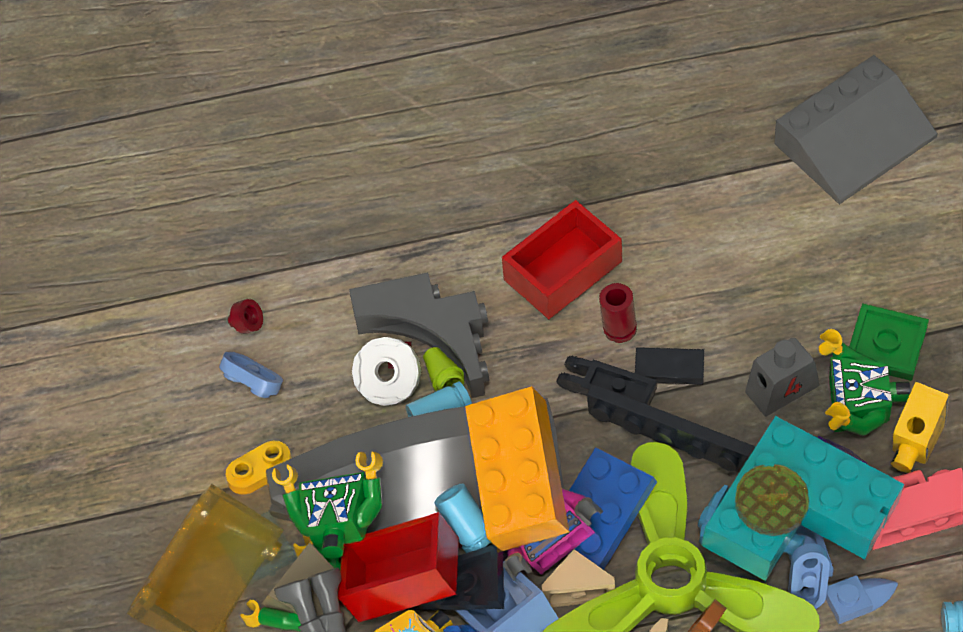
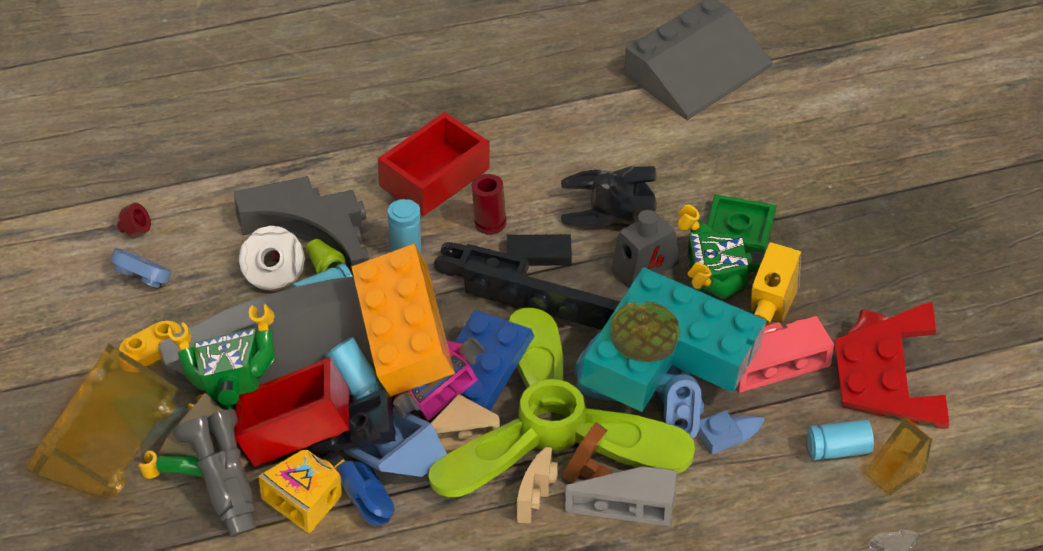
camera: 10 degrees left, 10 degrees down
none -> medium azure piece [388,199,422,253]
none -> black piece [561,166,657,229]

